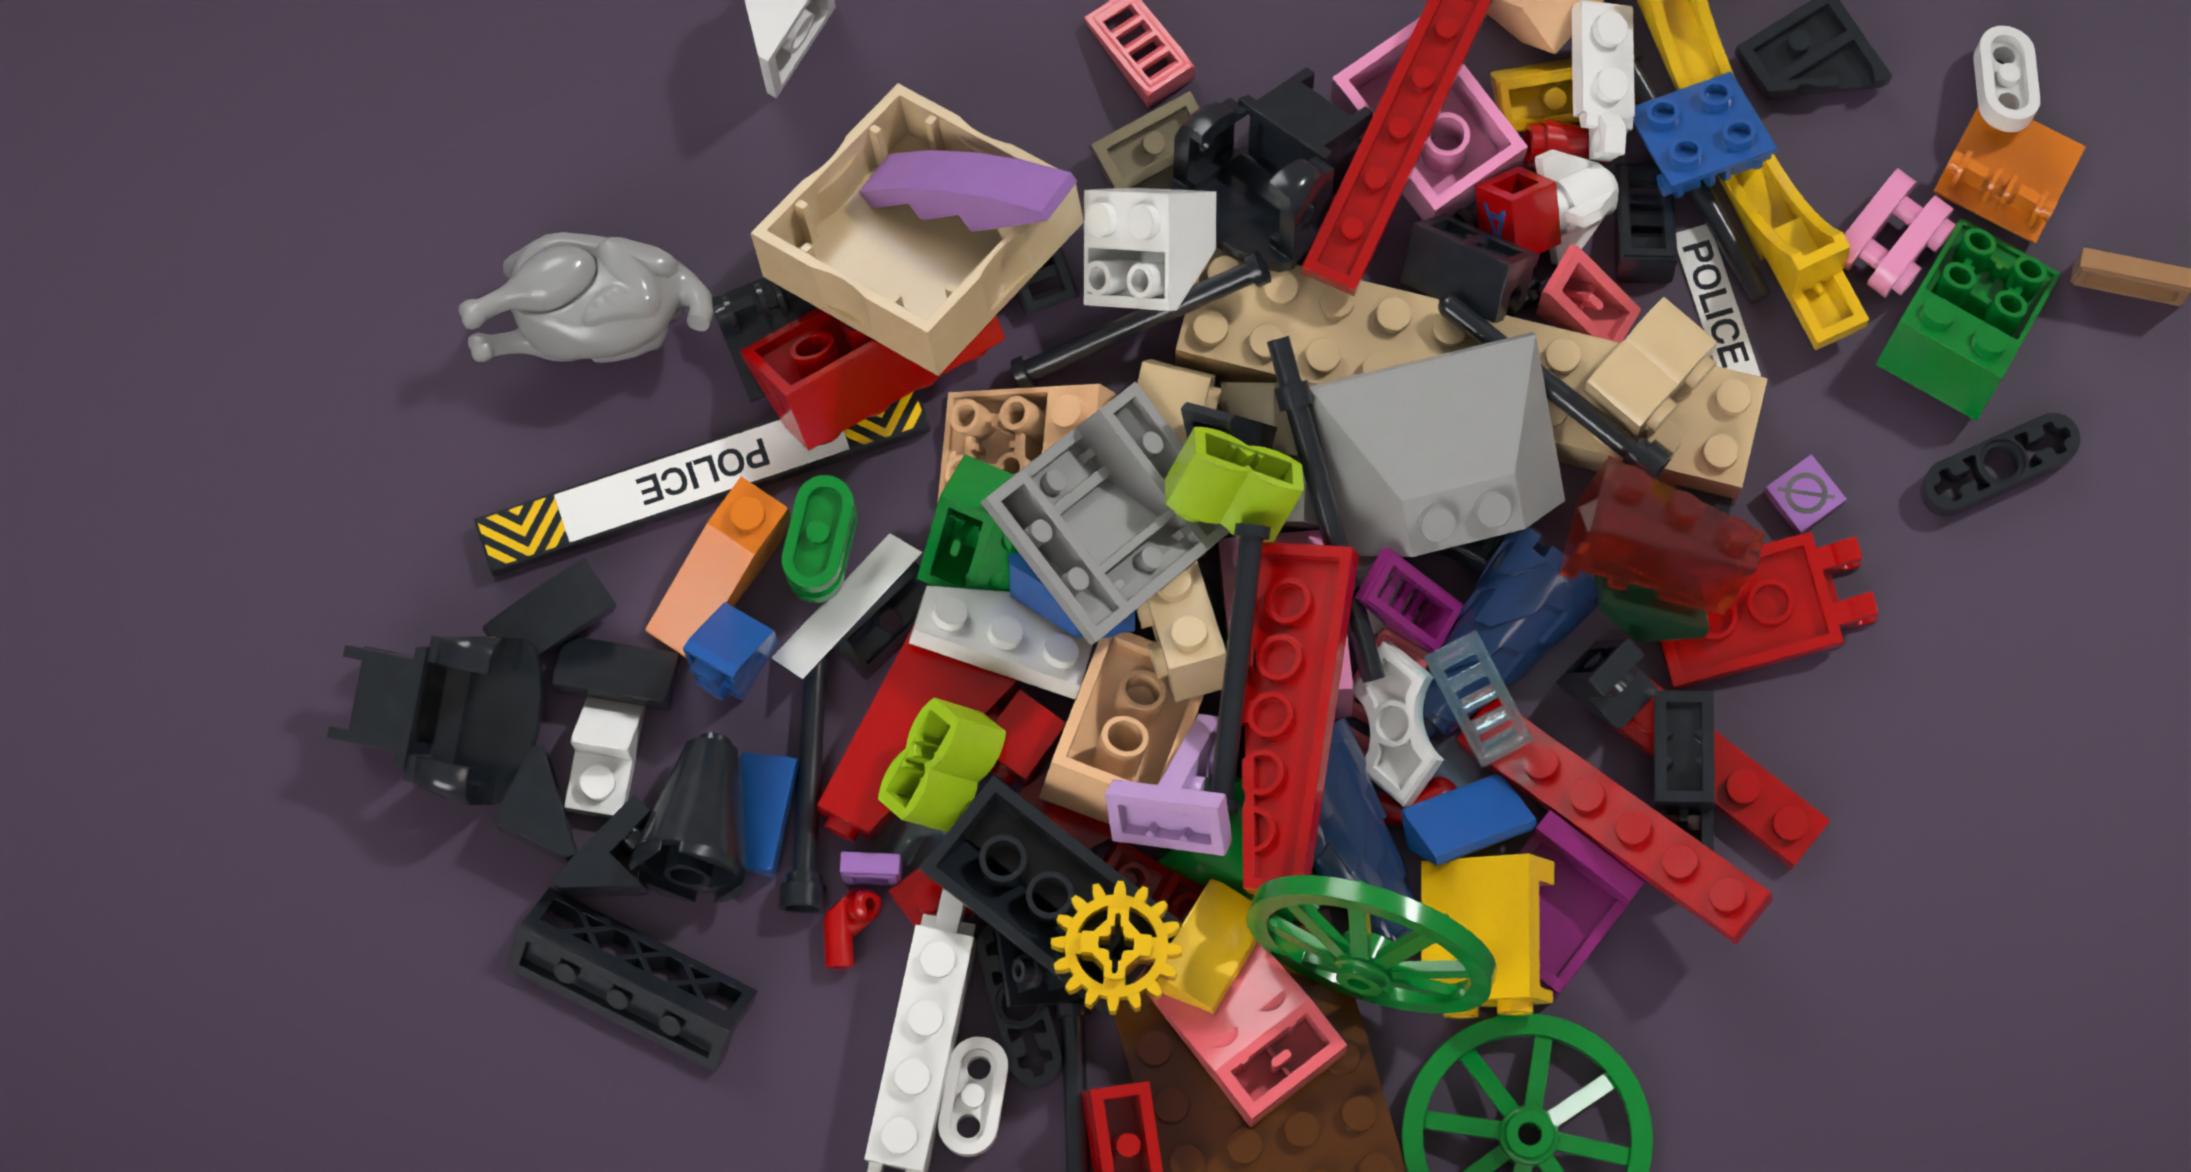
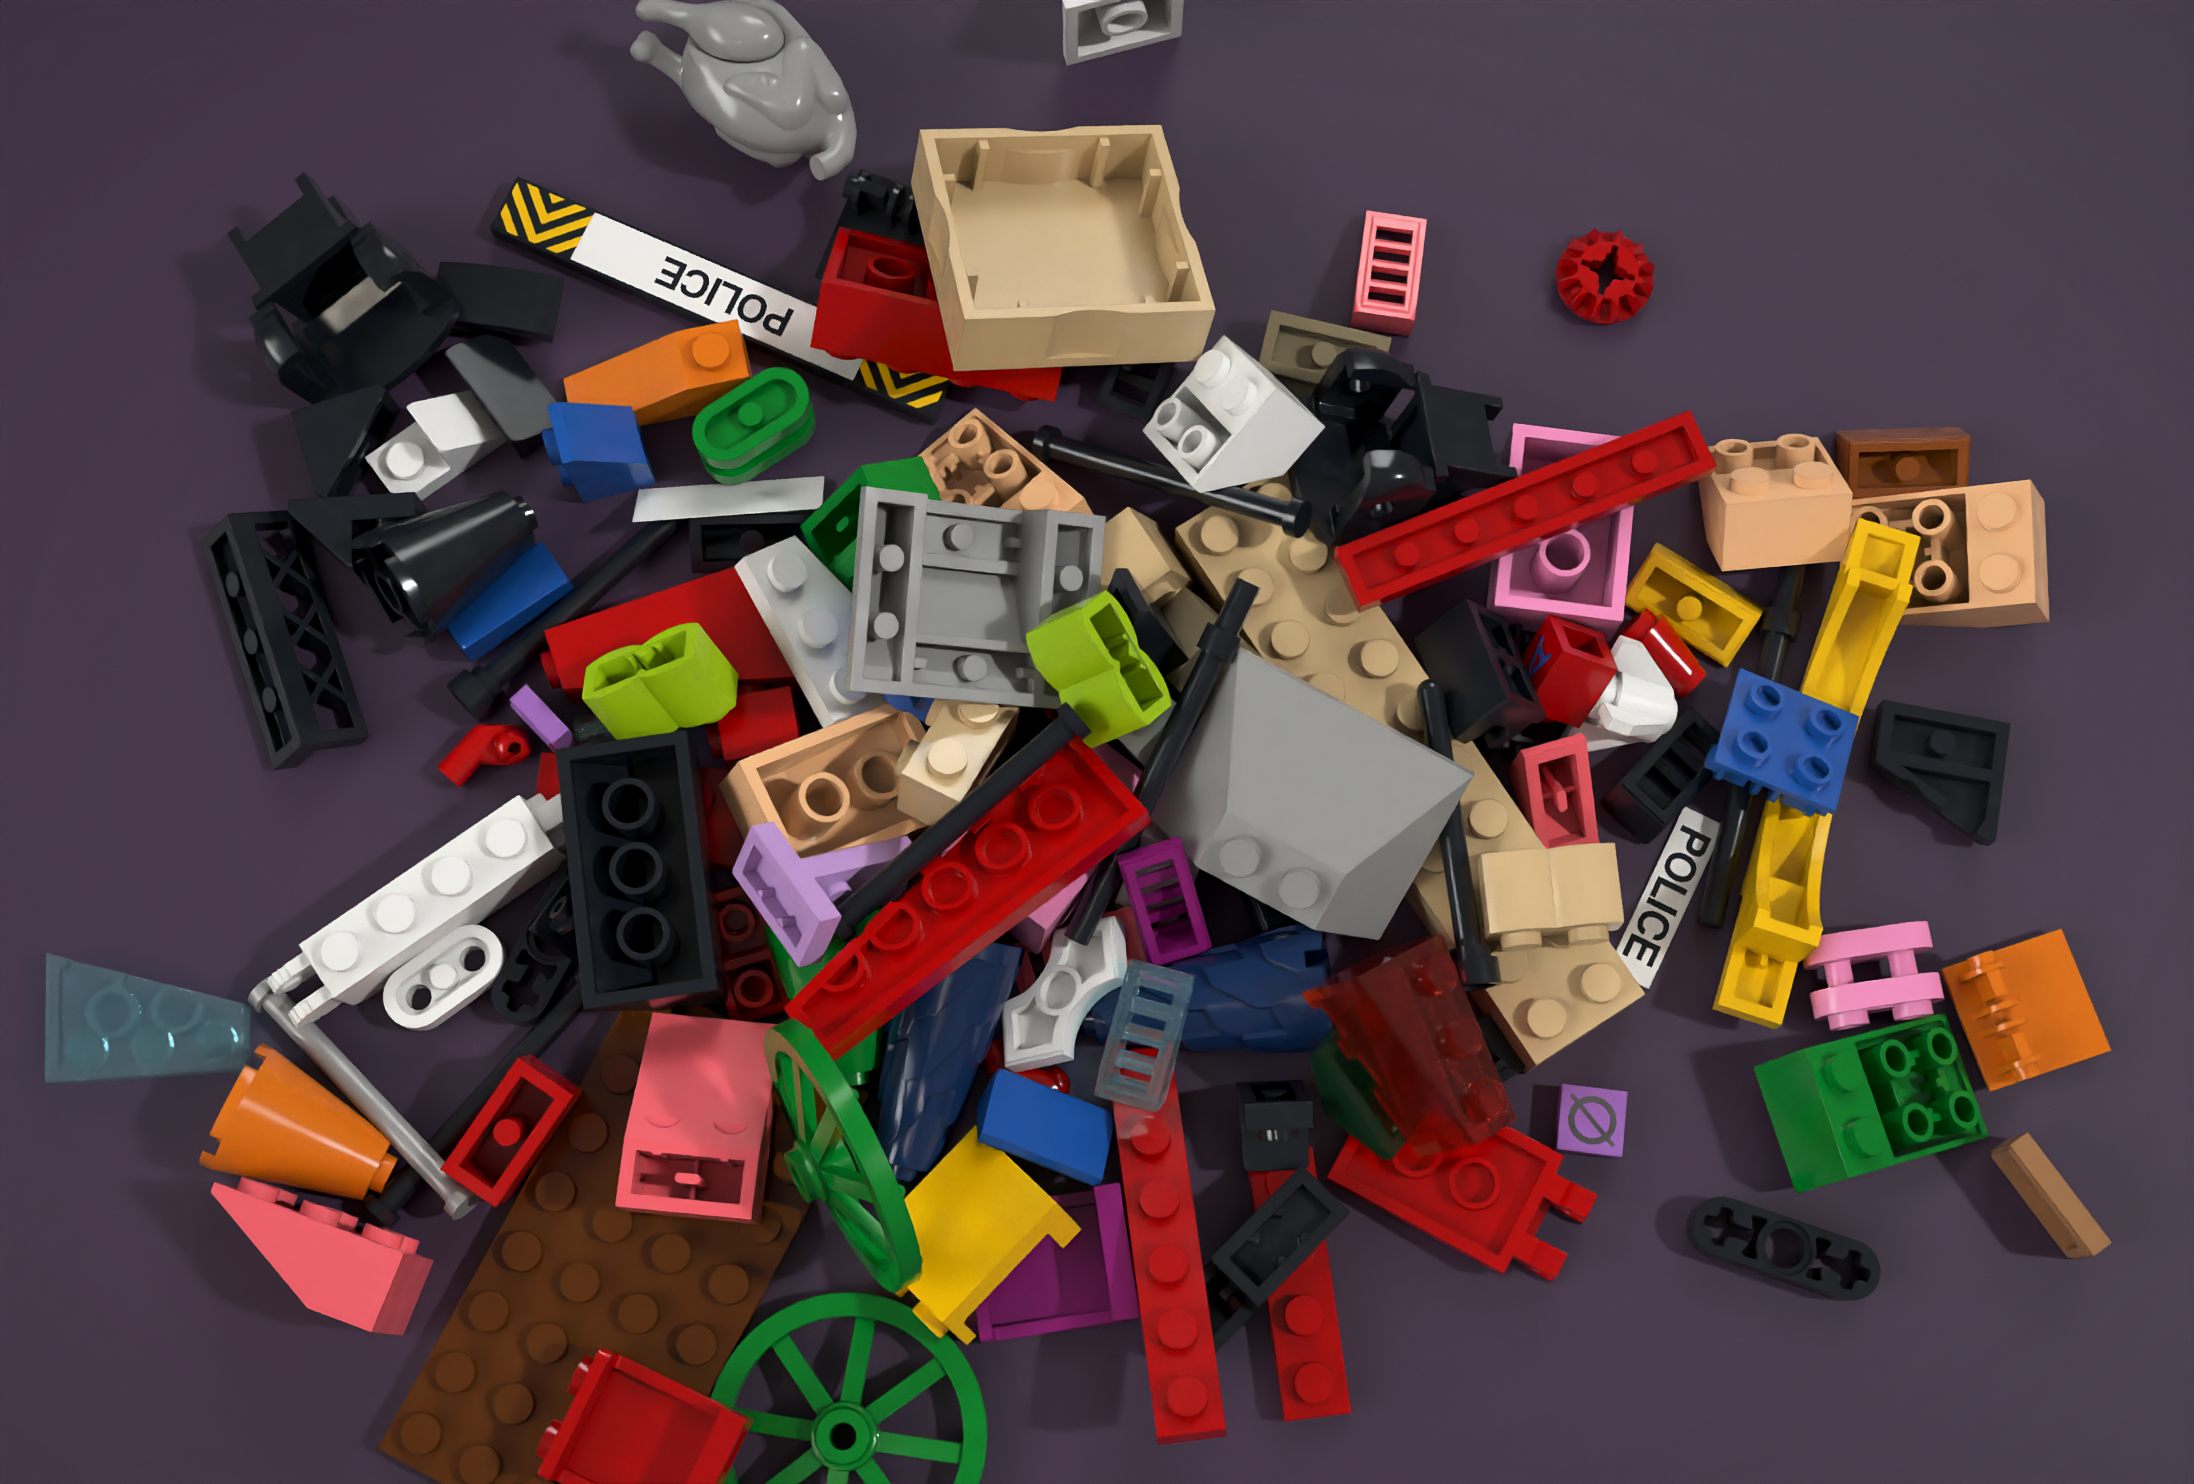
camera: 40 degrees right, 0 degrees up
medium lavender slope [859,150,1077,232] -> none
yellow gear [1051,881,1182,1015] -> none
yellow slope [1157,879,1258,1014] -> none
white hinge [1571,0,1635,162] -> none
white plate [1973,26,2040,132] -> none

